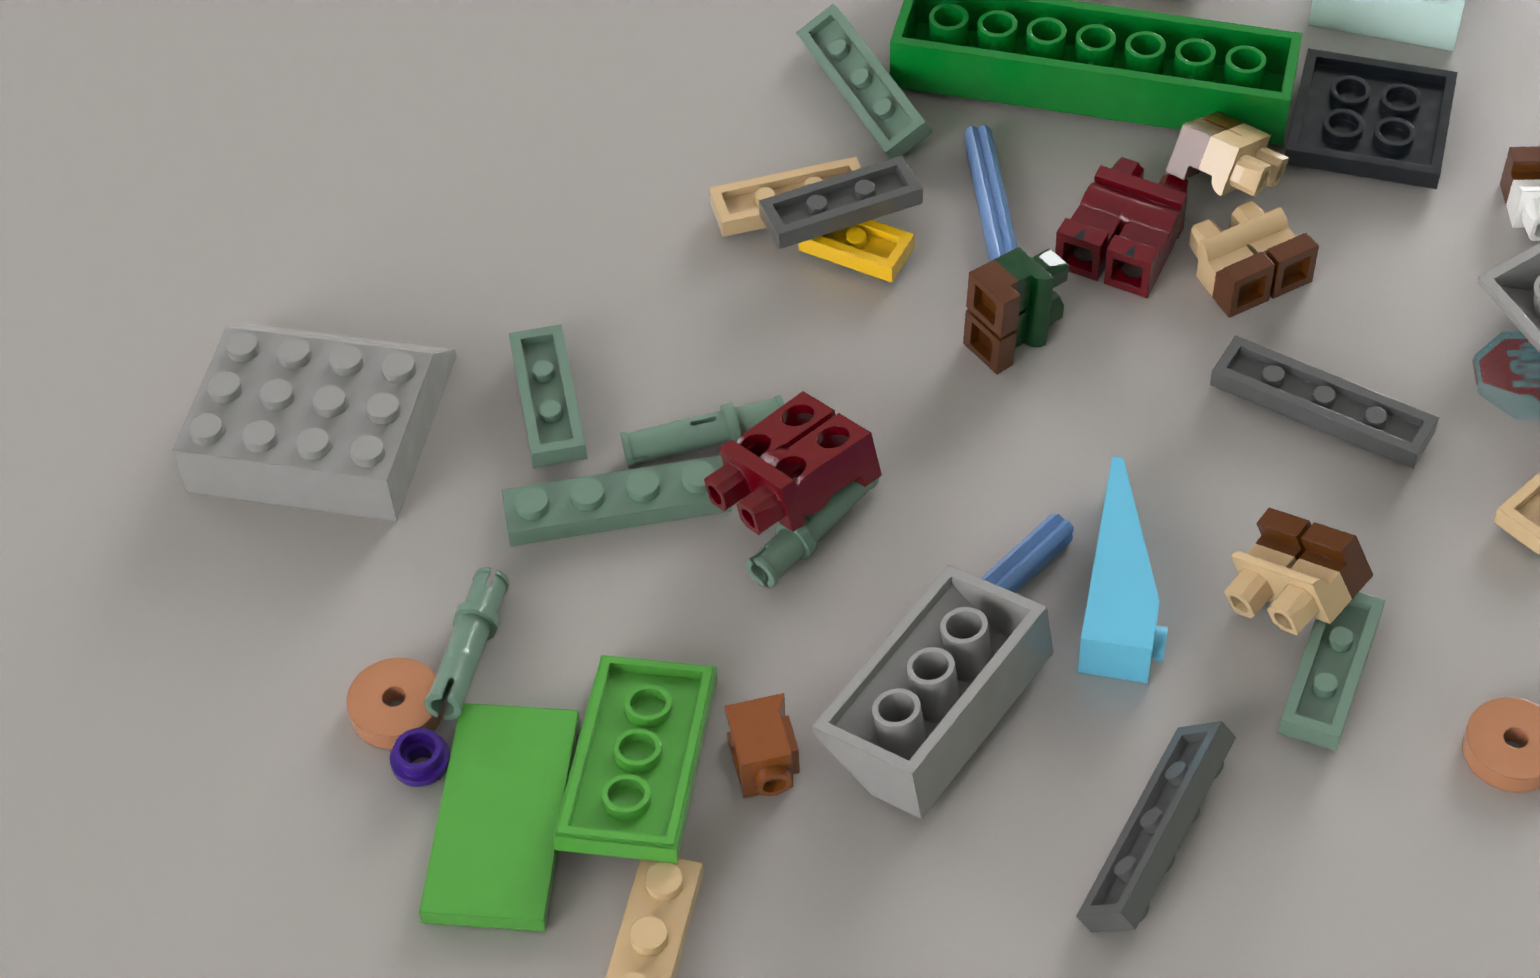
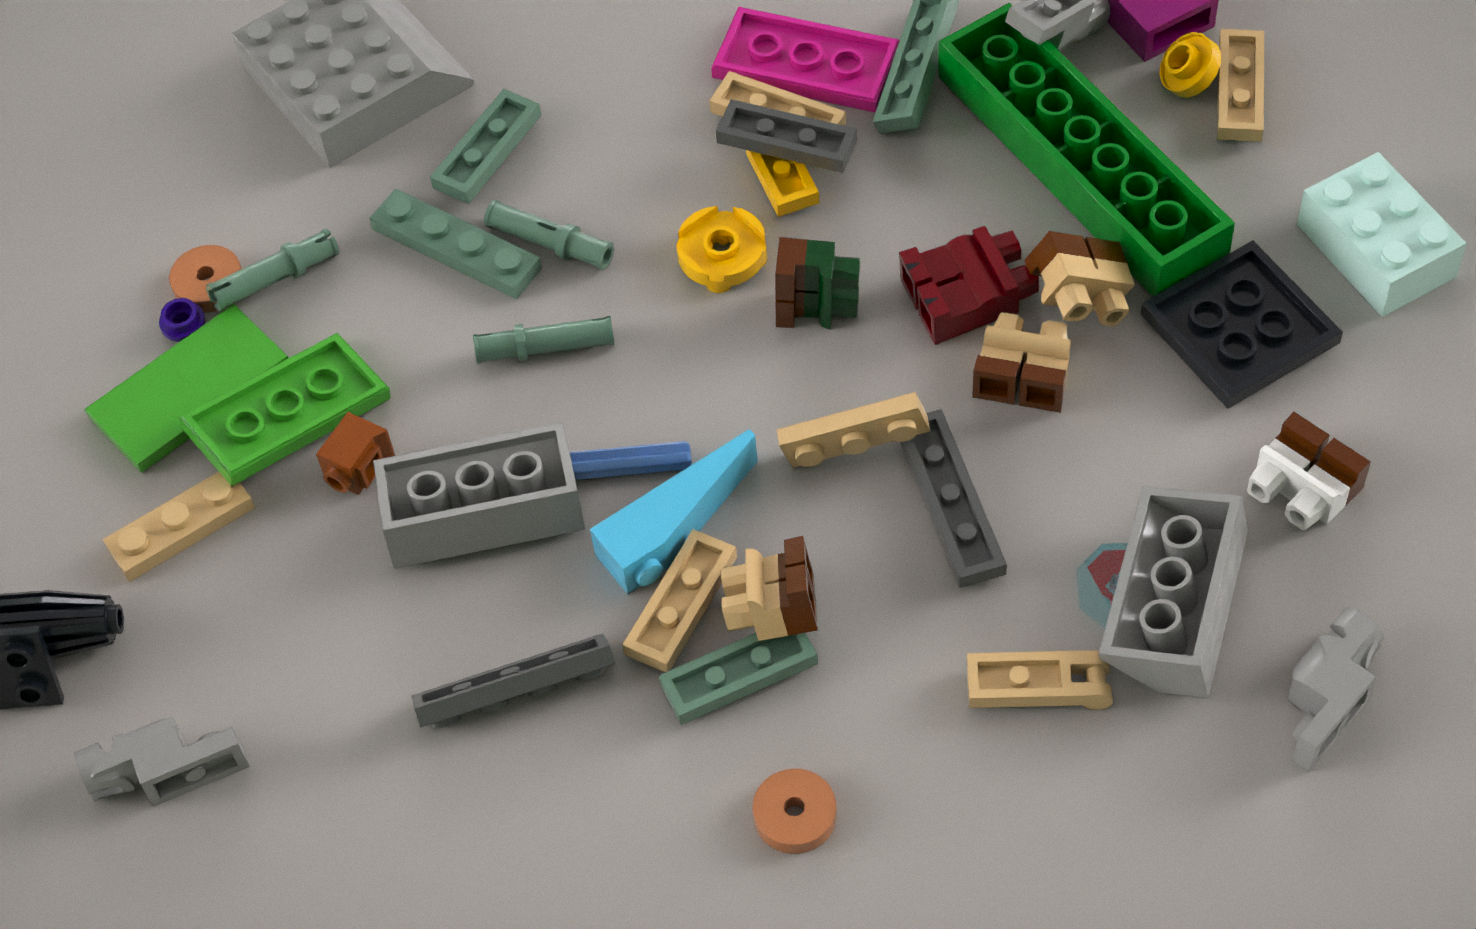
camera: 45 degrees right, 5 degrees up
dark red hips [704,391,882,535] -> none
medium blue axle [964,124,1018,261] -> none
none -> tan plate [622,529,737,672]
none -> yellow plate [676,206,767,293]
none -> dark pink tile [711,6,900,113]
none -> tan plate [777,392,930,468]

